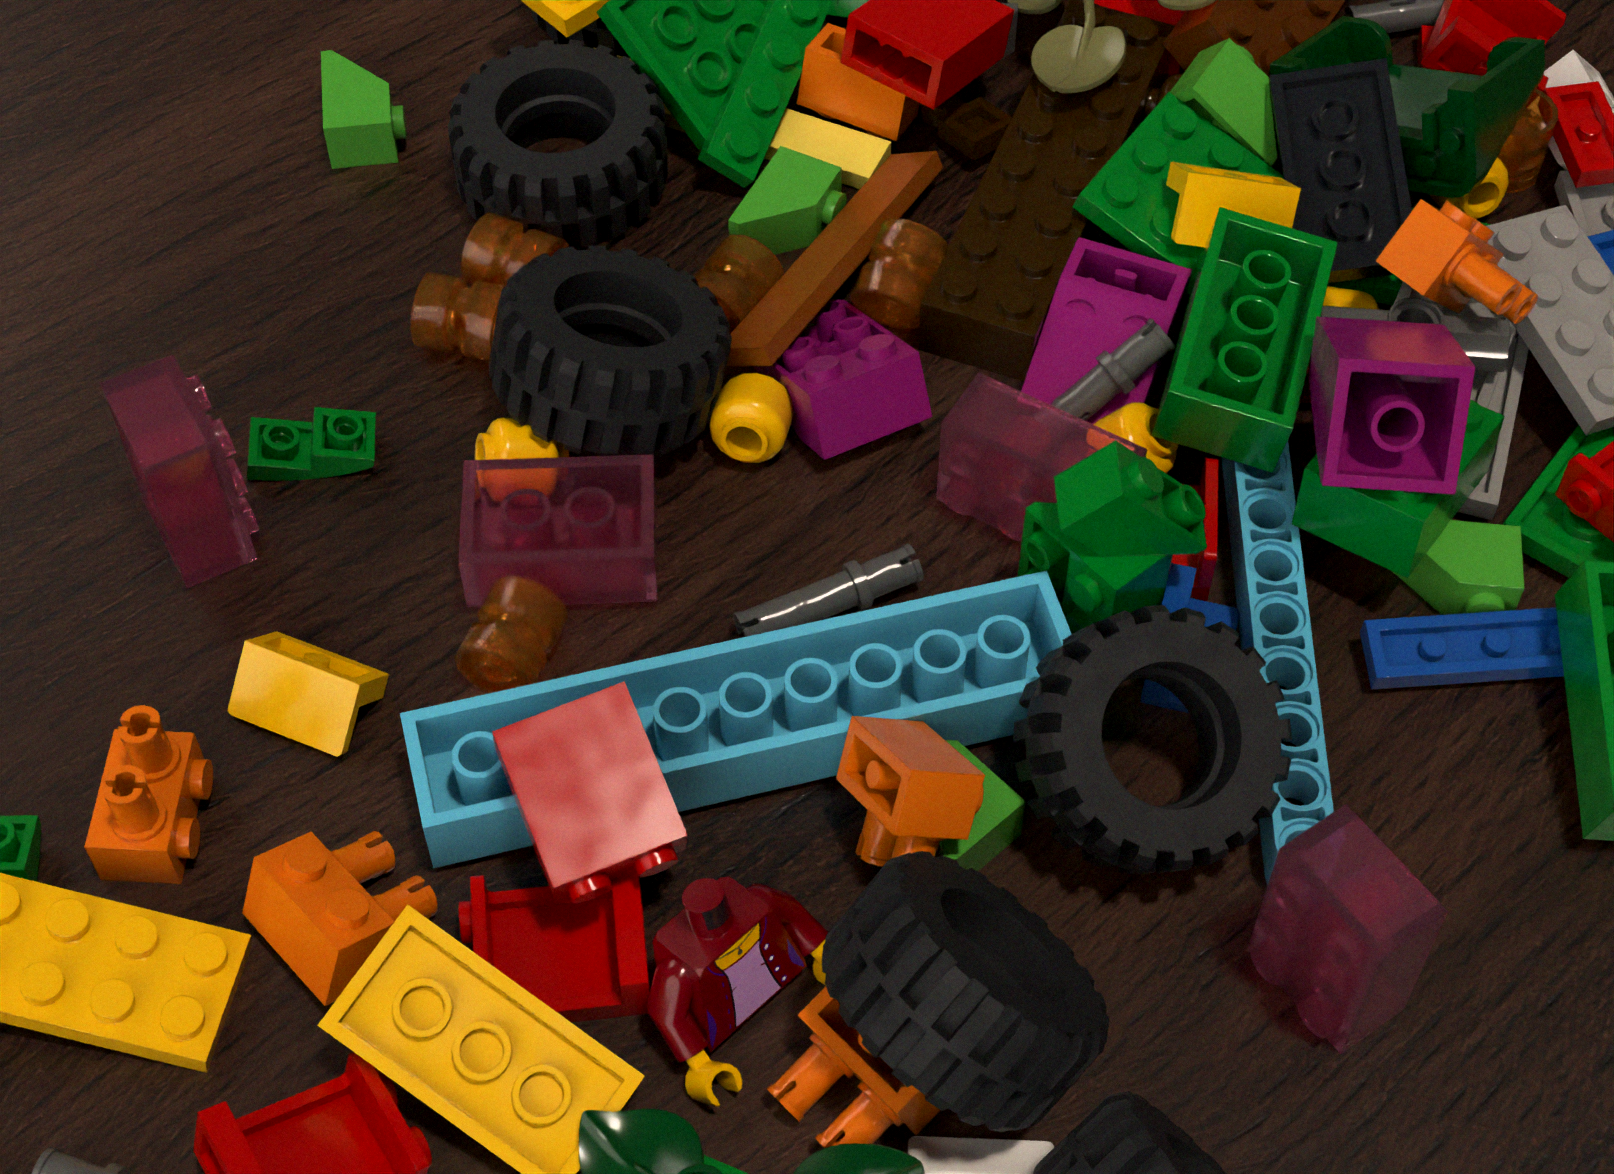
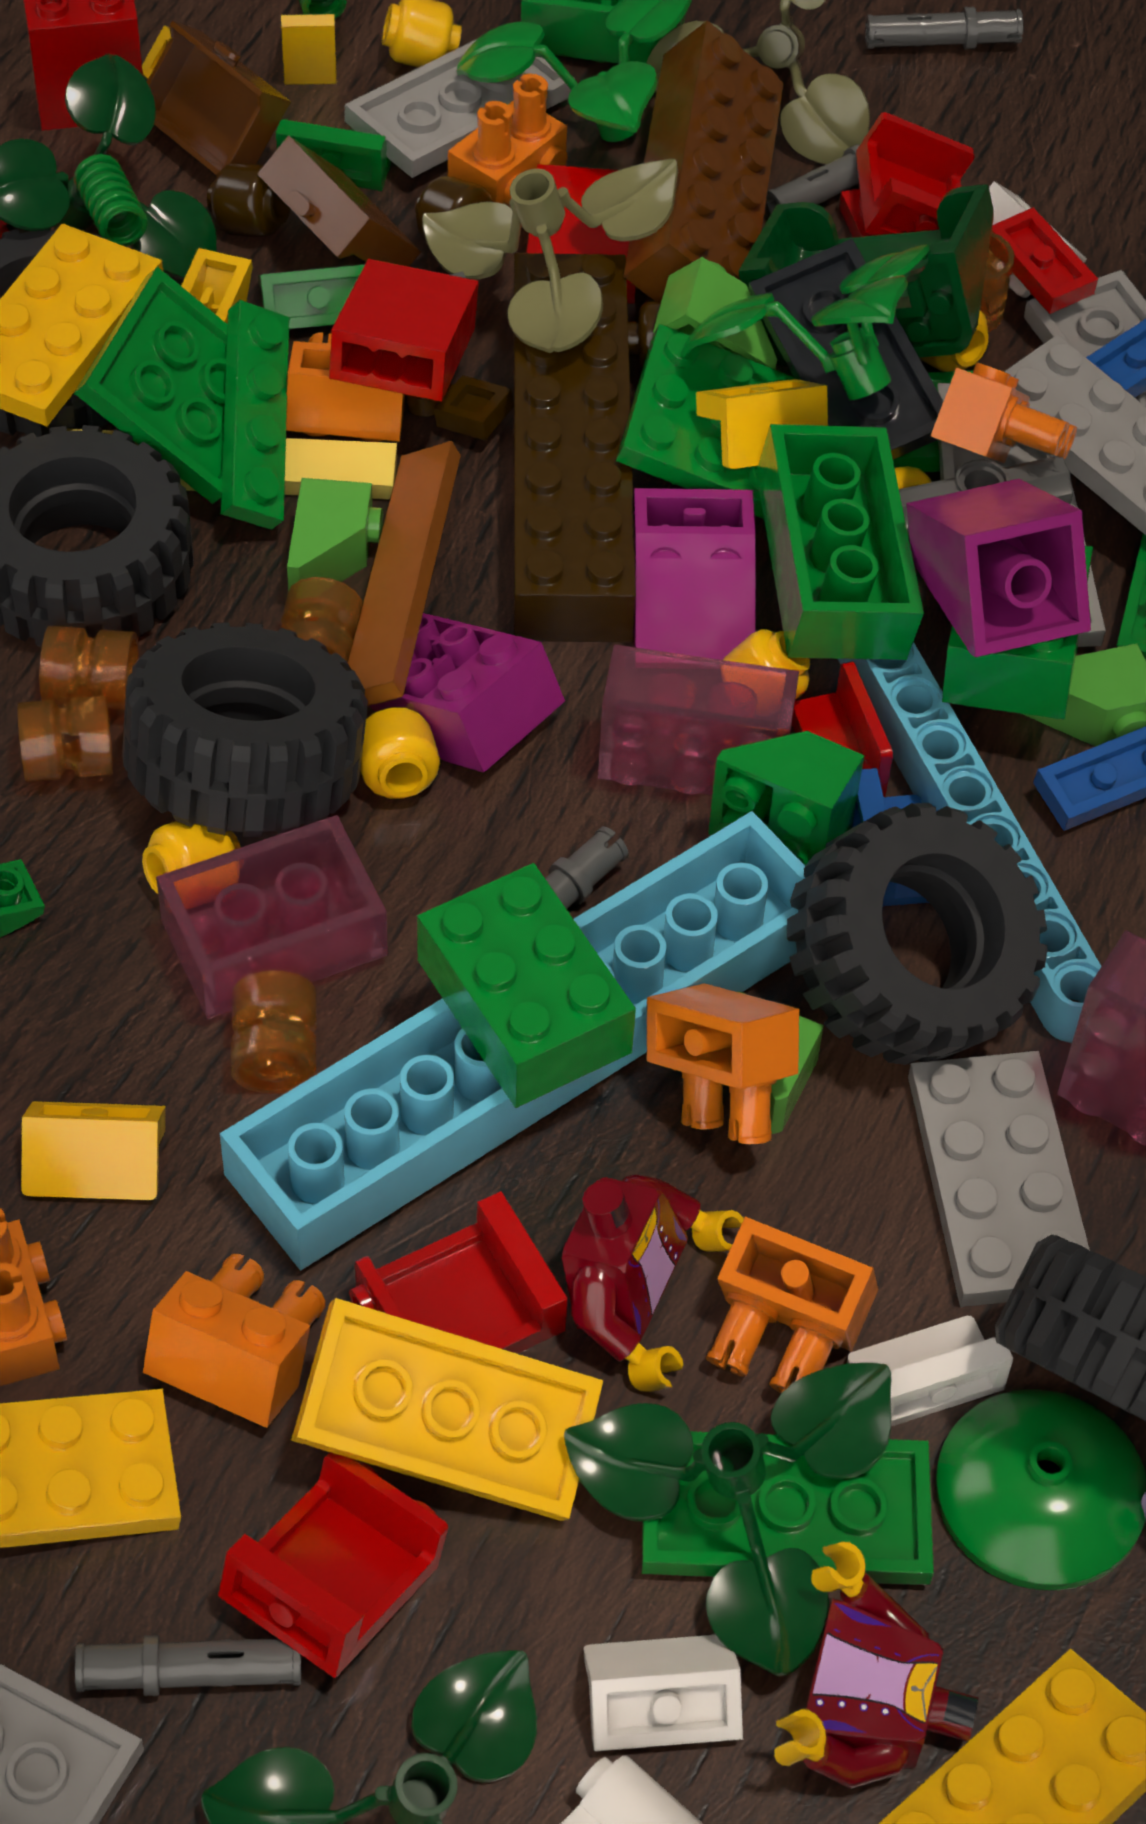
camera: 25 degrees left, 0 degrees up
brick [492,681,688,904] -> none
black tyre [822,851,1109,1132] -> none
clear orange wheel [851,218,949,329] -> none
dark grey pin [1009,318,1176,466] -> none
green slope [1054,440,1207,557] -> none
none -> green brick [417,863,636,1109]
none -> green plant [682,244,931,400]
none -> light grey plate [908,1051,1089,1307]

